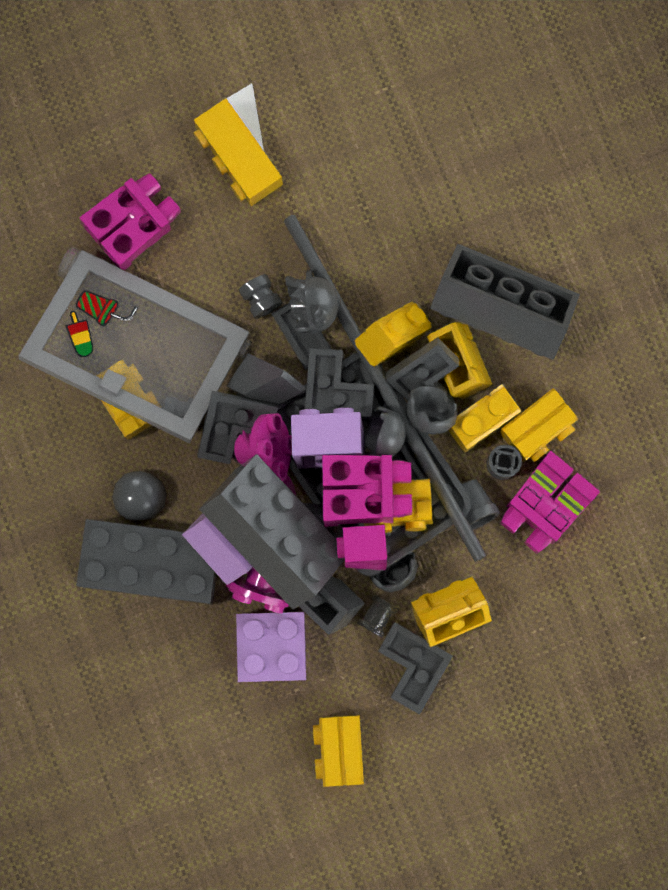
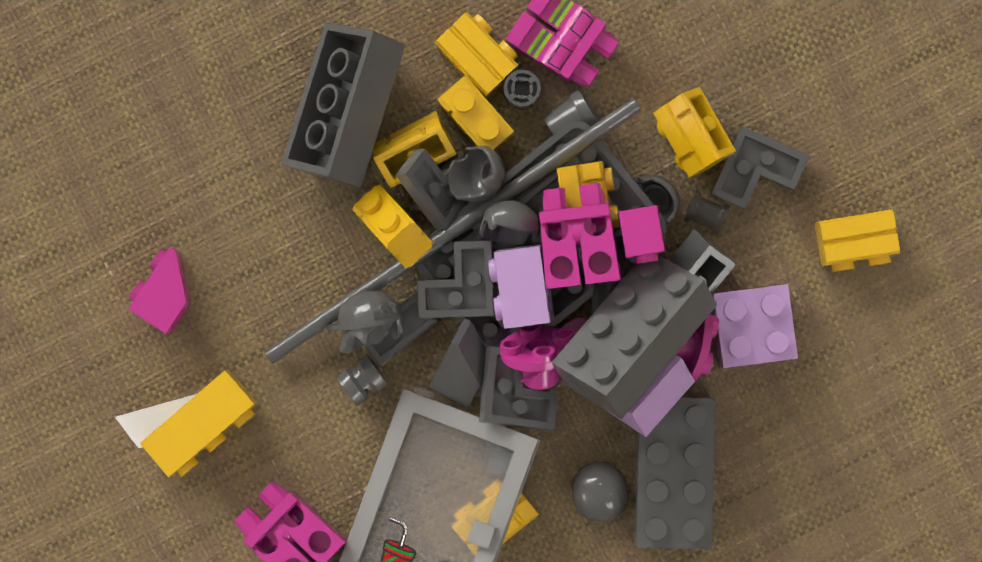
camera: 95 degrees left, 5 degrees up
none -> dark pink slope [128,247,191,334]

